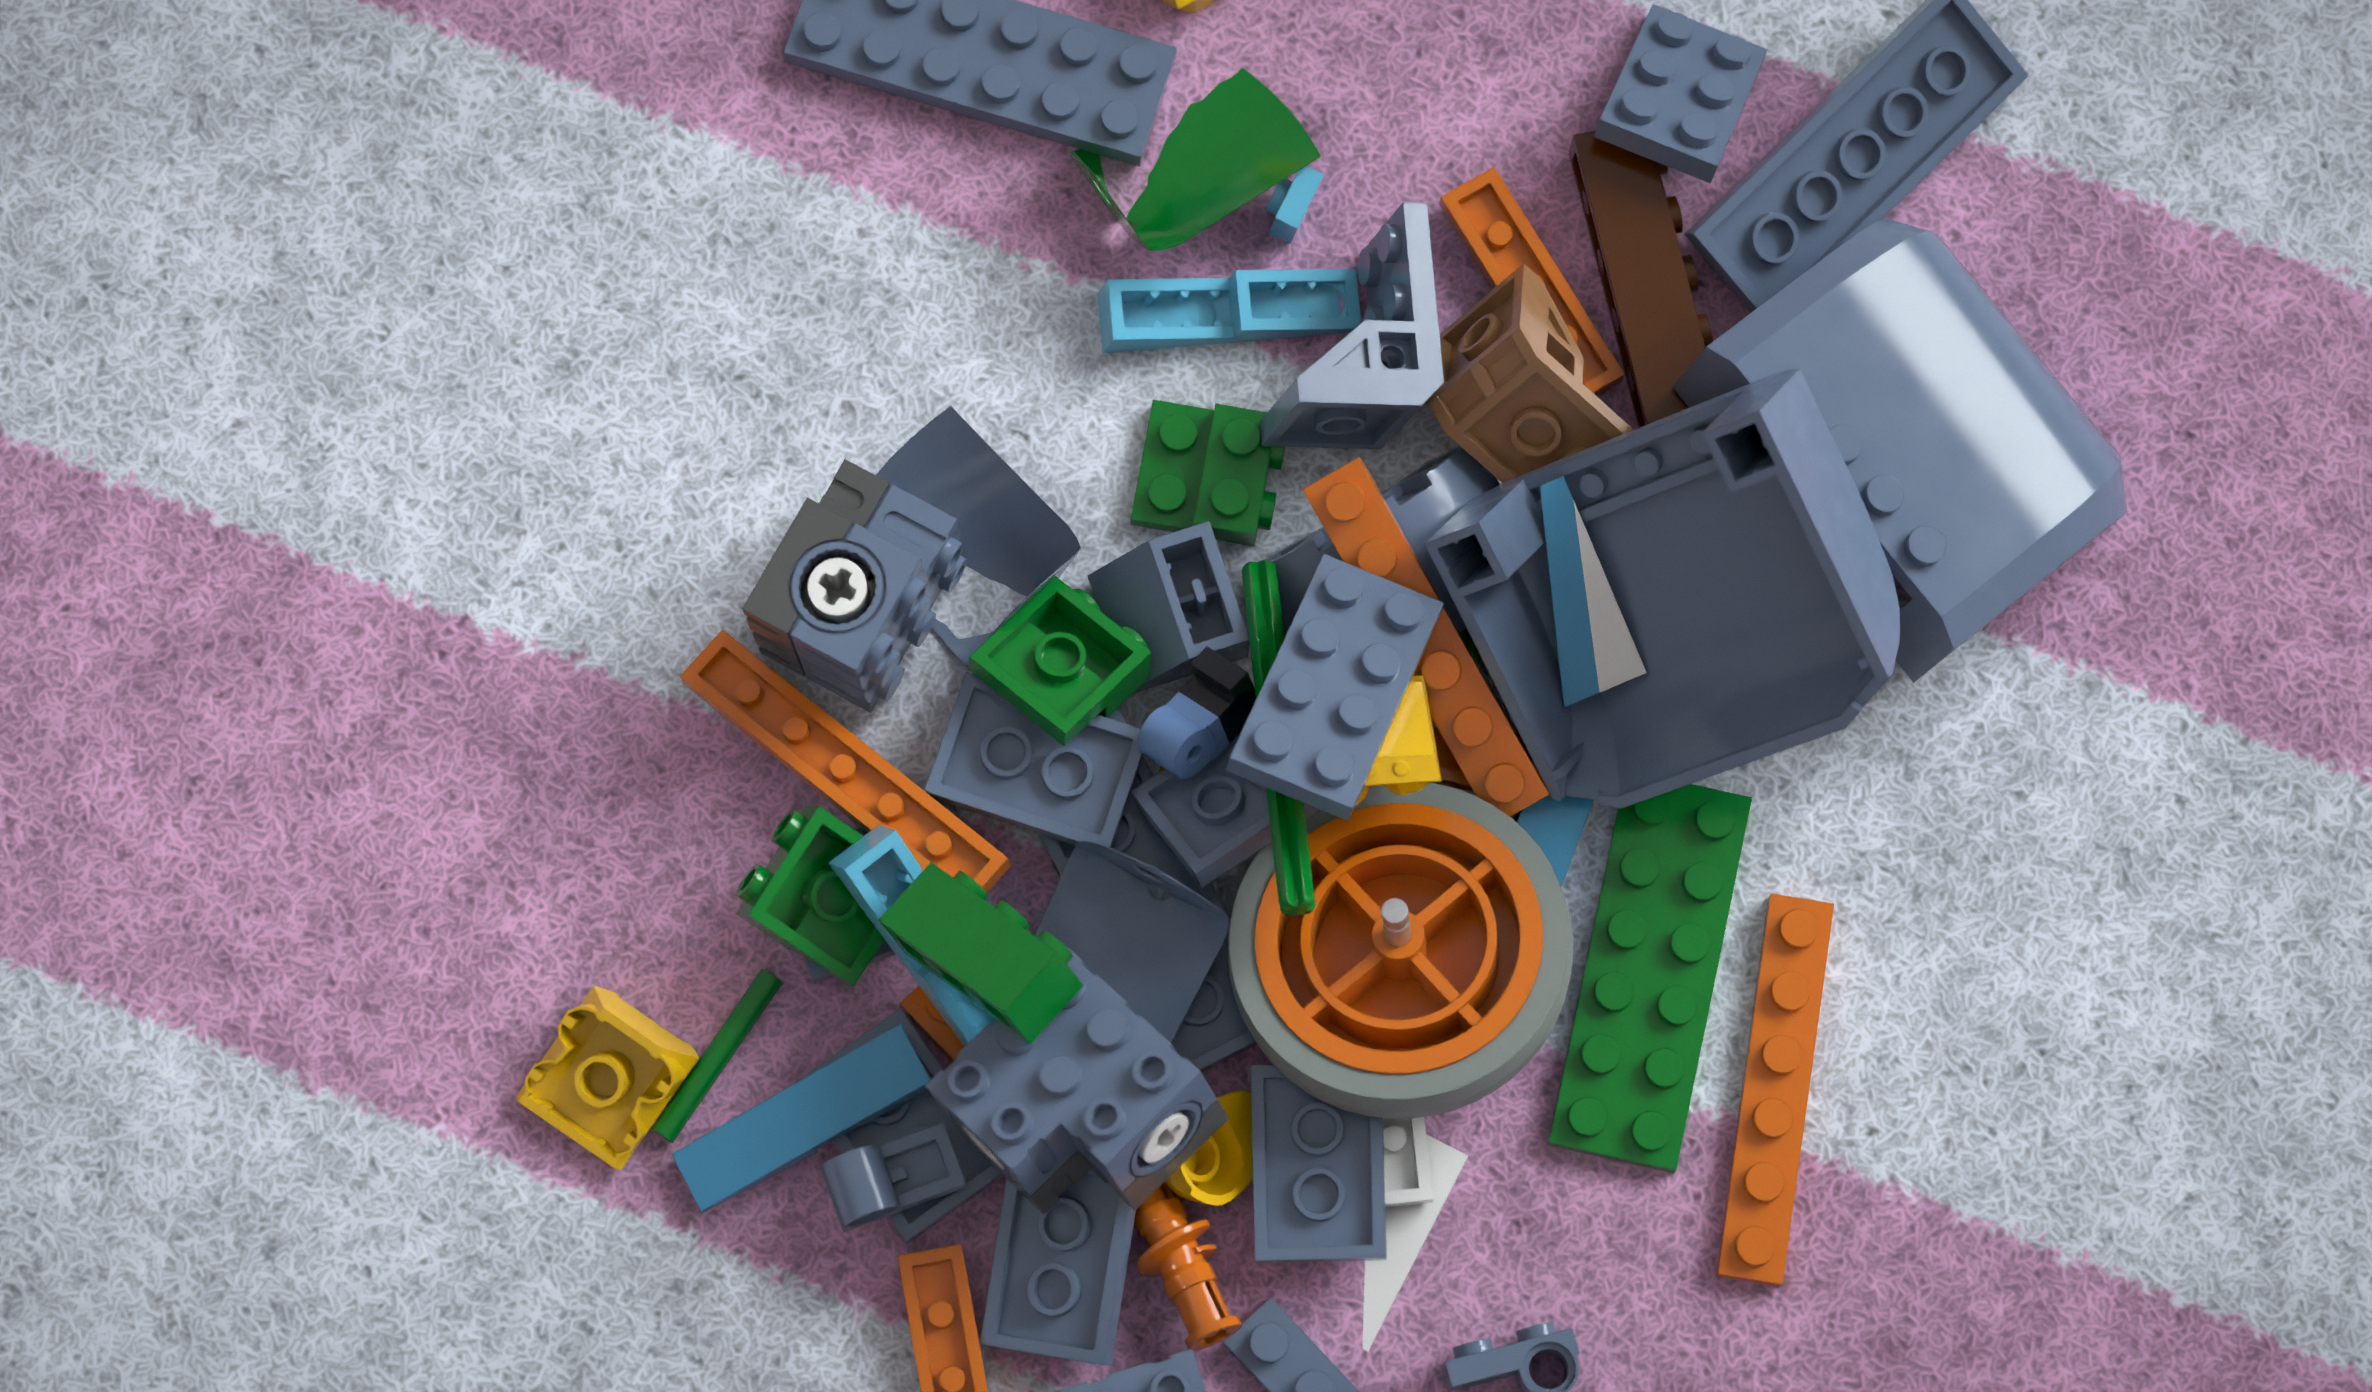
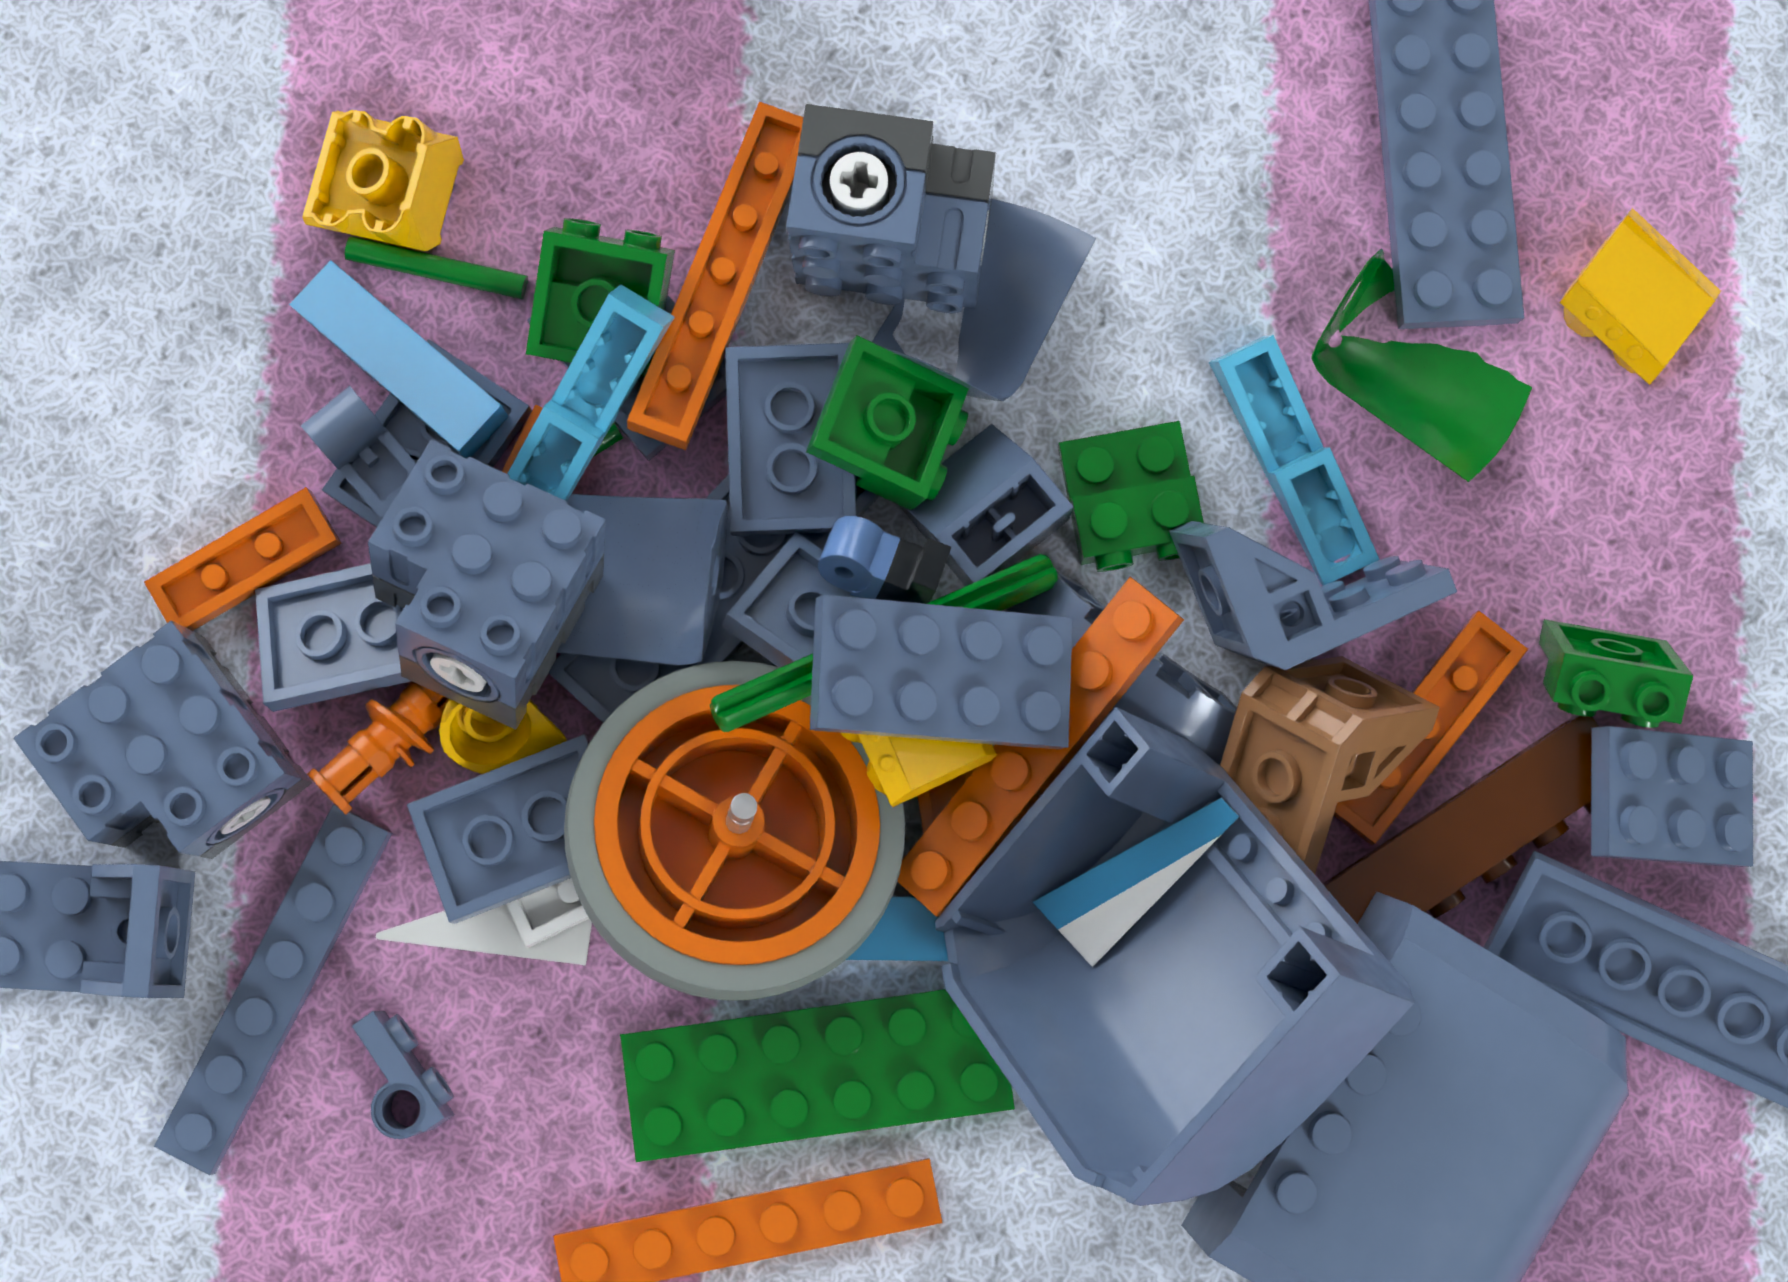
camera: 75 degrees right, 5 degrees up
green brick [878,862,1084,1045] -> none
medium azure plate [1265,166,1324,244] -> none
none -> green plate [1539,619,1694,728]

